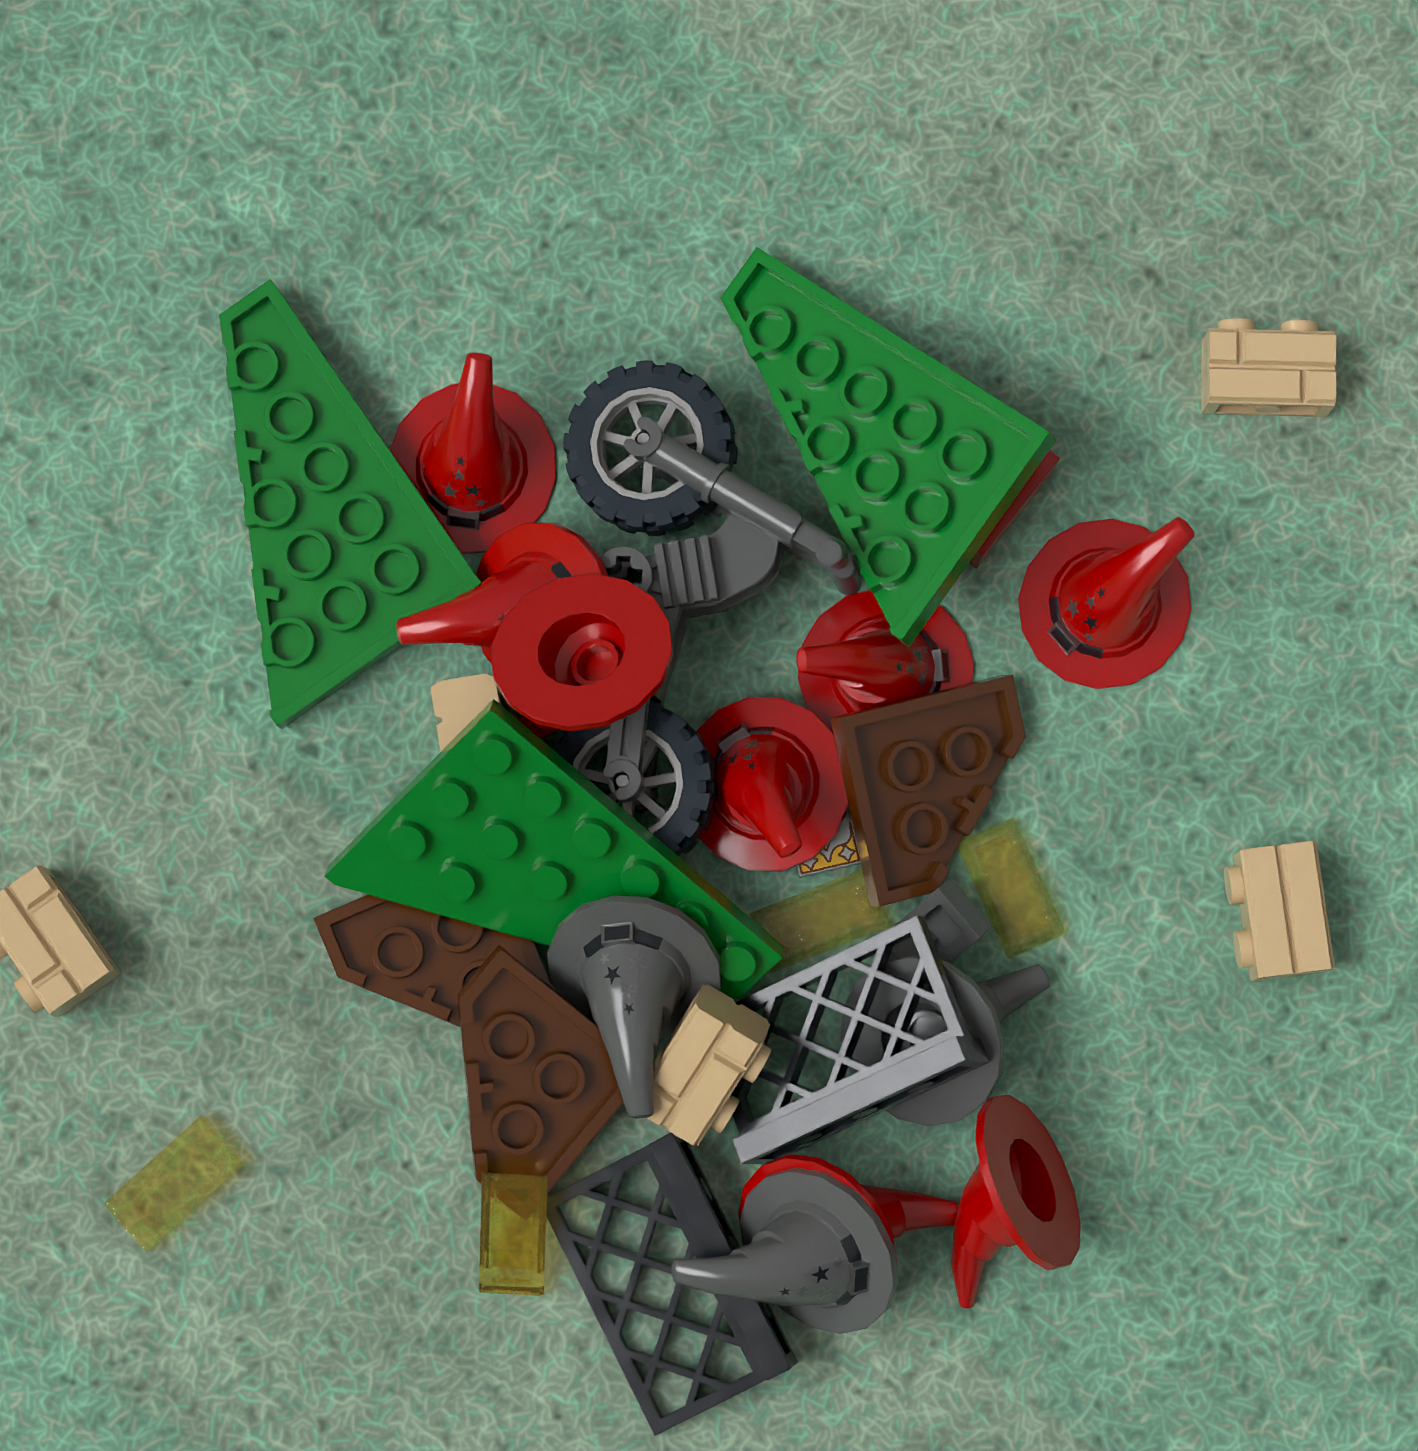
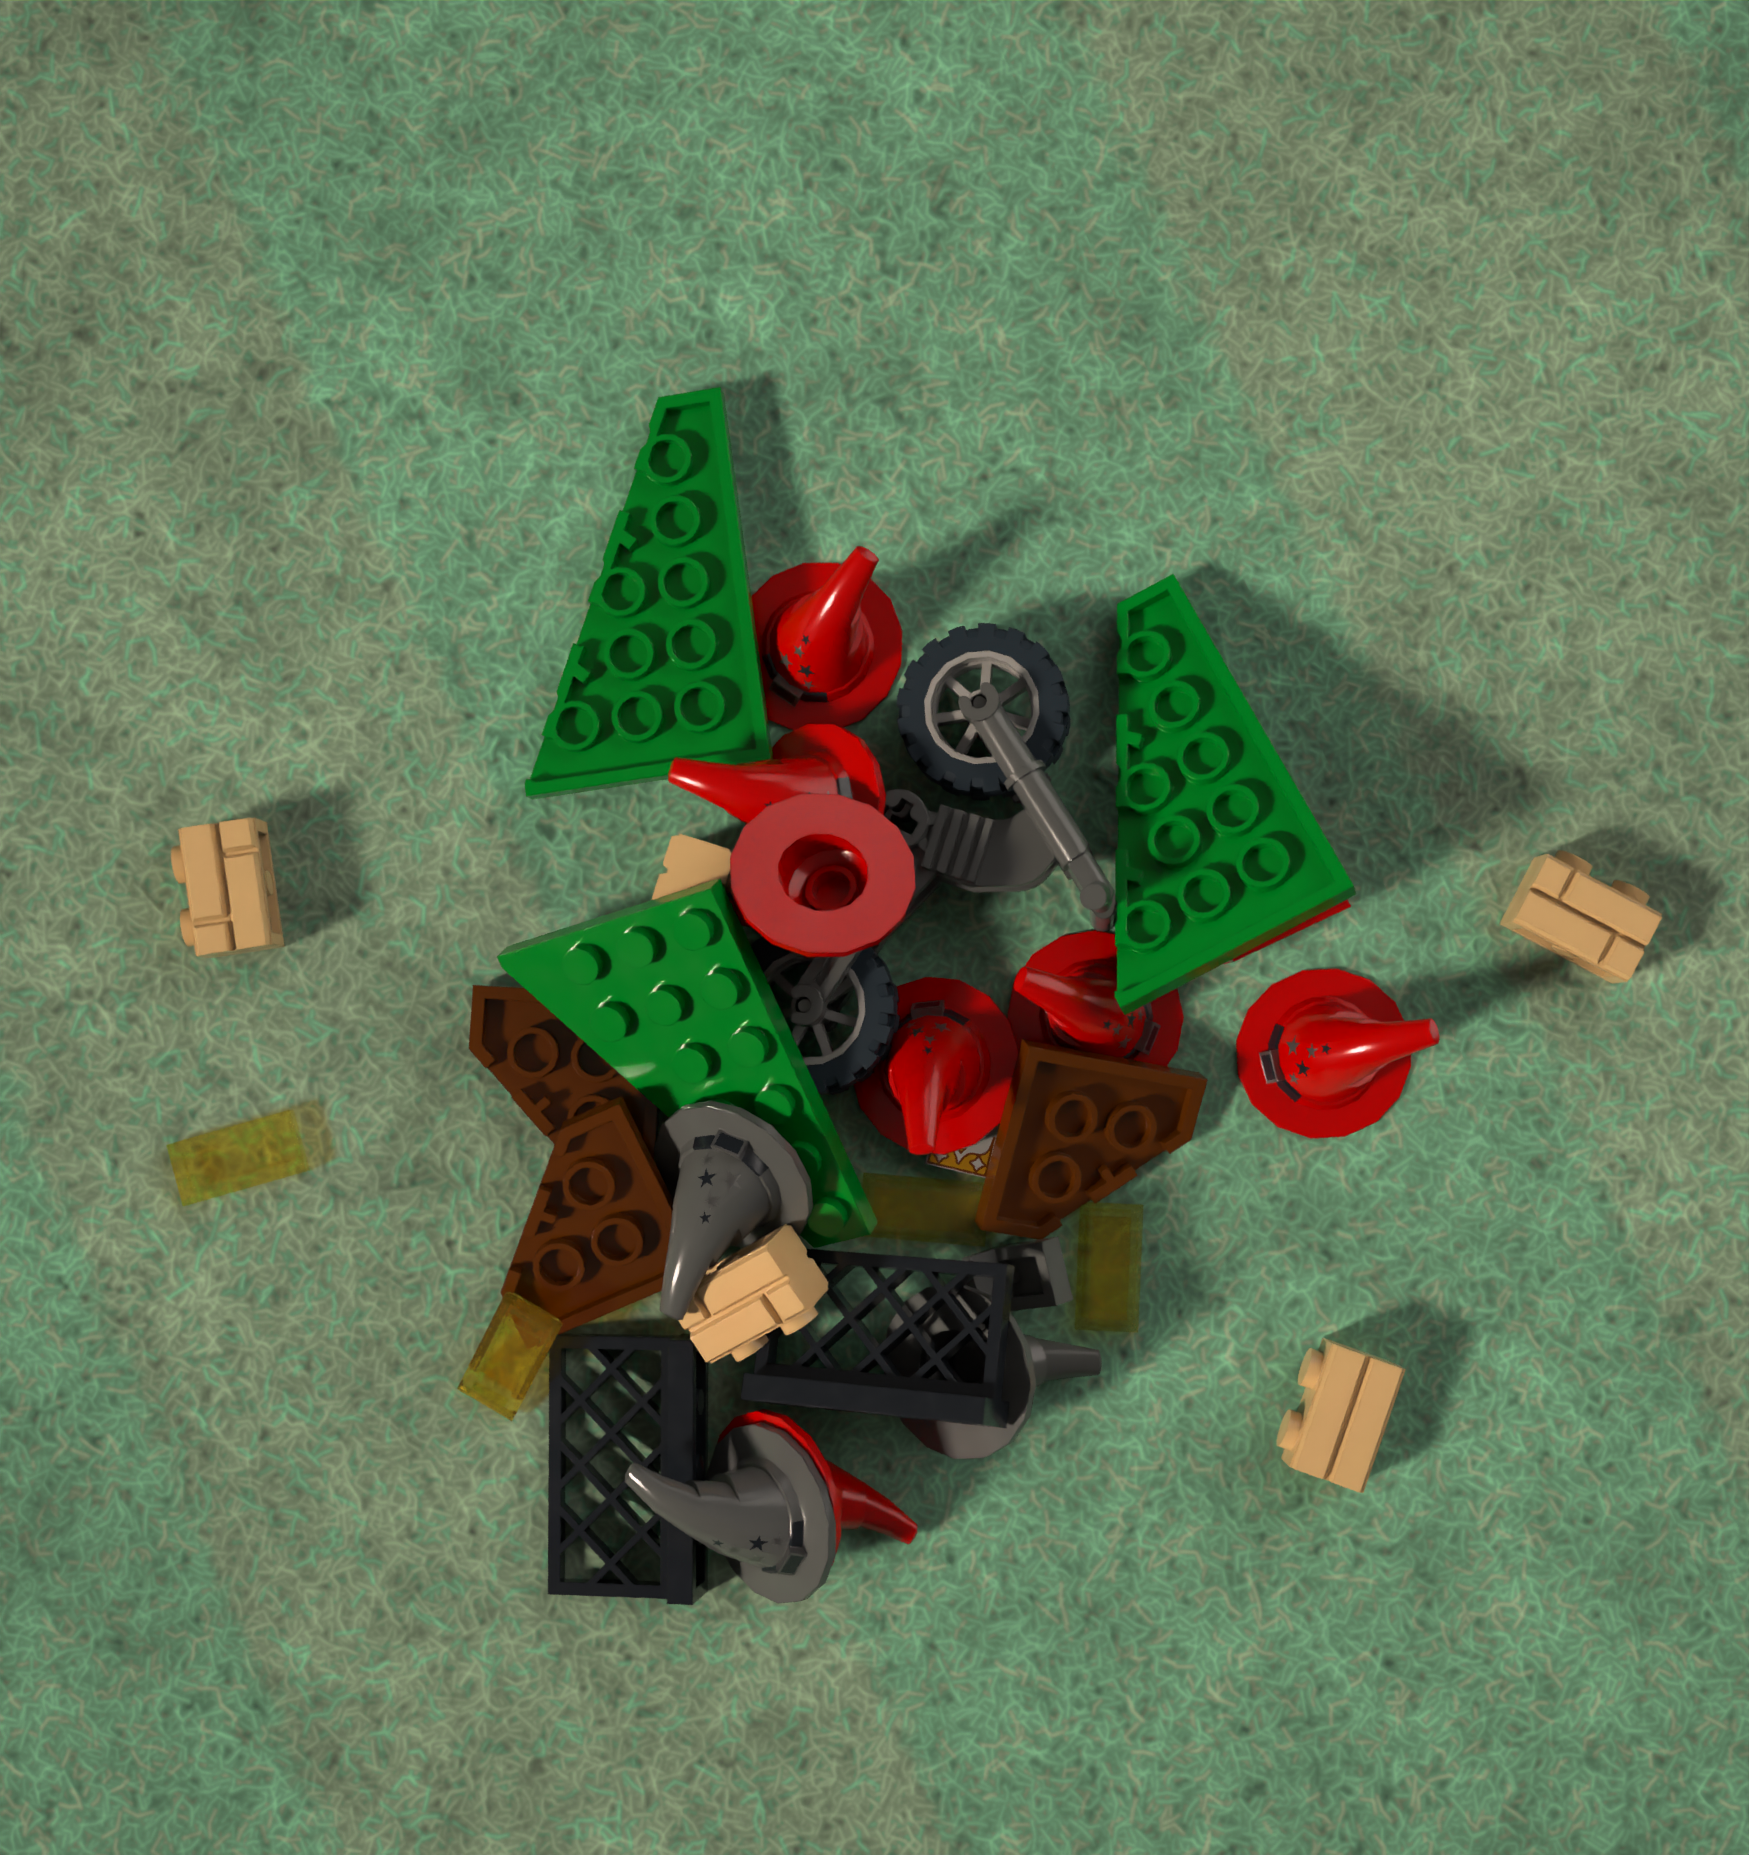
camera: 30 degrees right, 5 degrees up
red piece [950,1095,1081,1308] -> none

